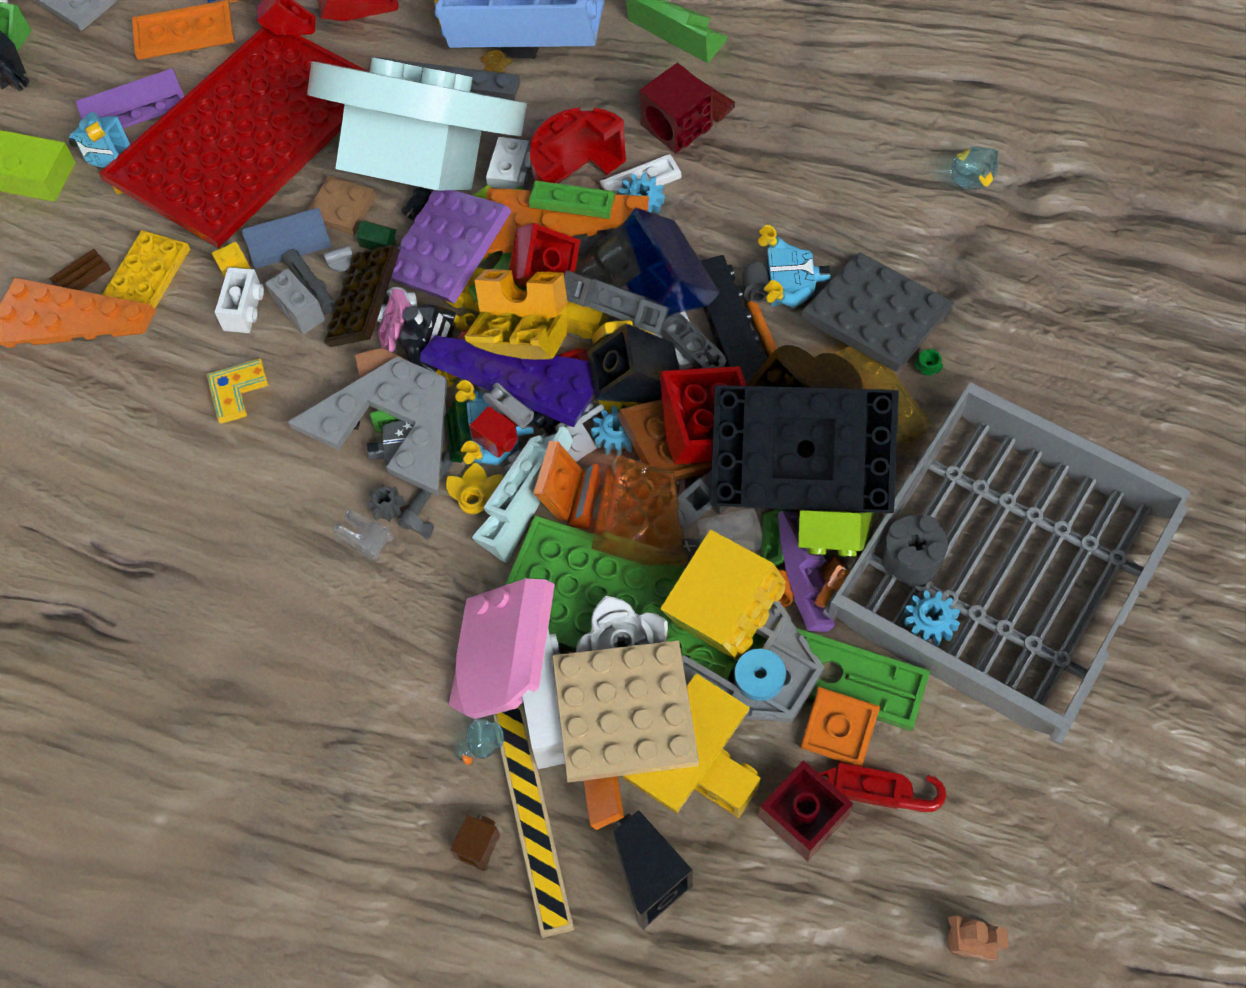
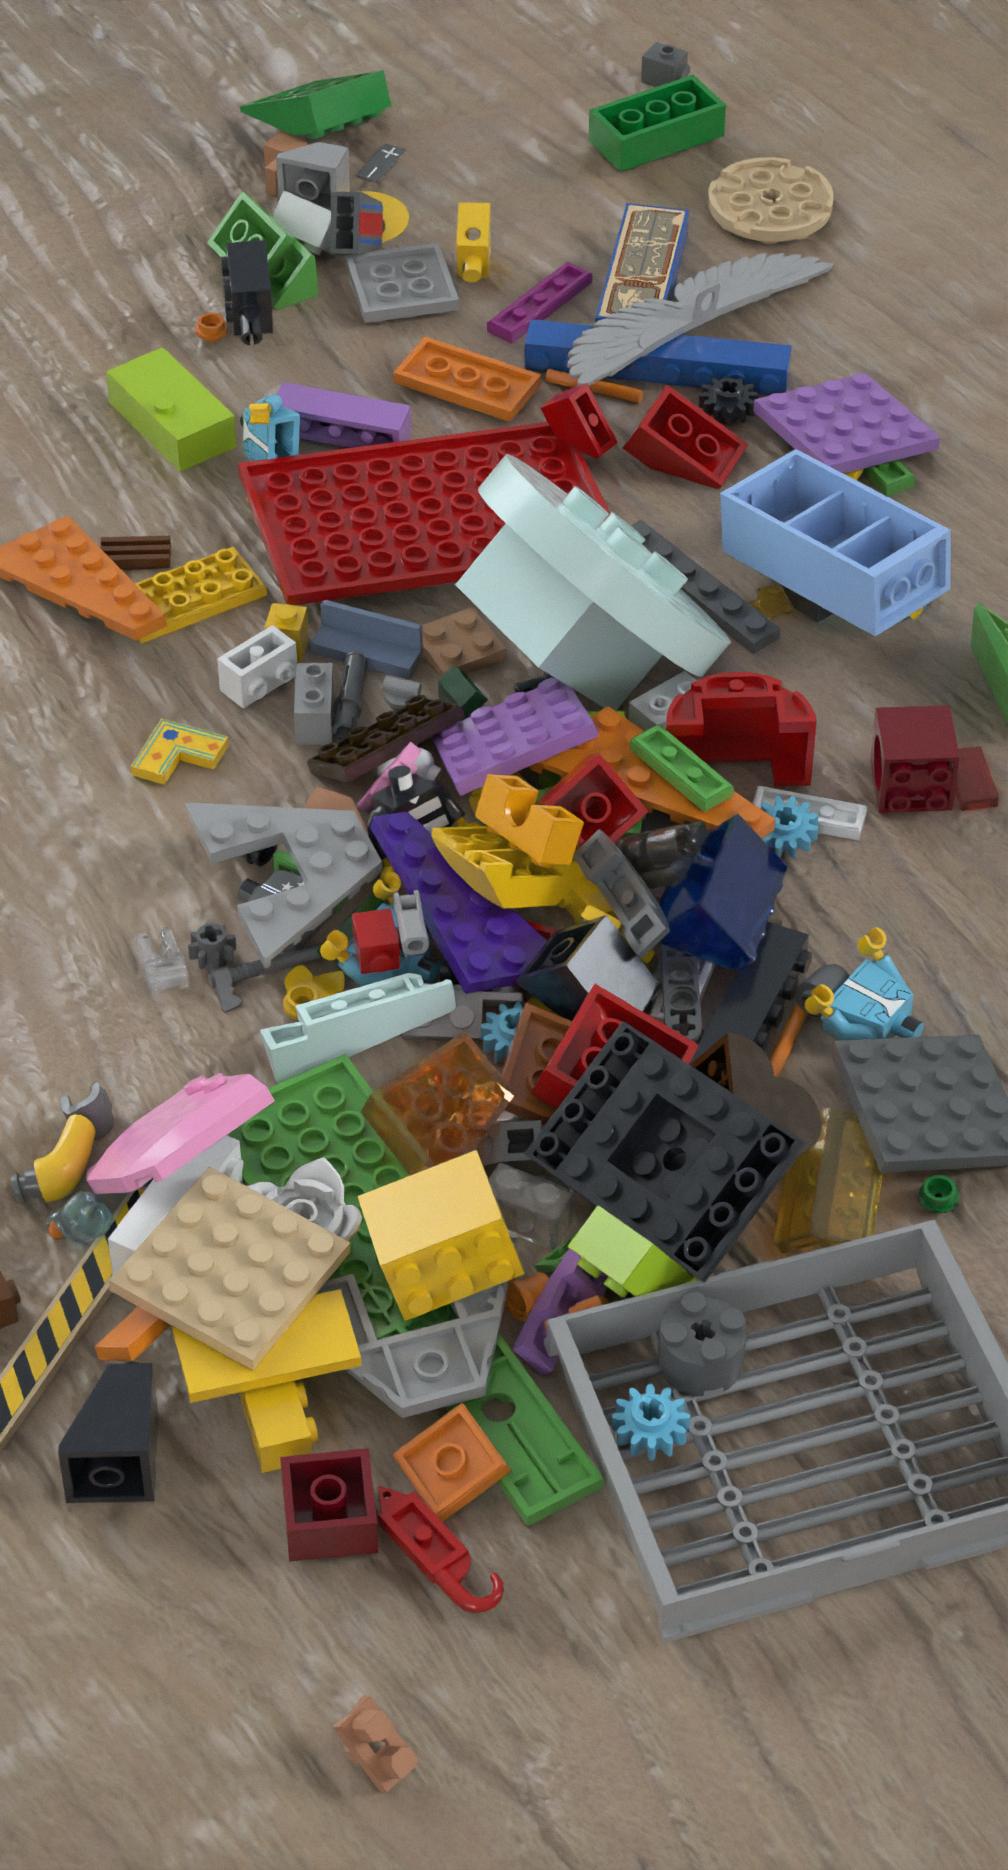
camera: 35 degrees right, 15 degrees down
orange tile [533,441,583,521] -> none
medium azure piece [735,649,786,701] -> none
none -> piece [11,1081,115,1203]

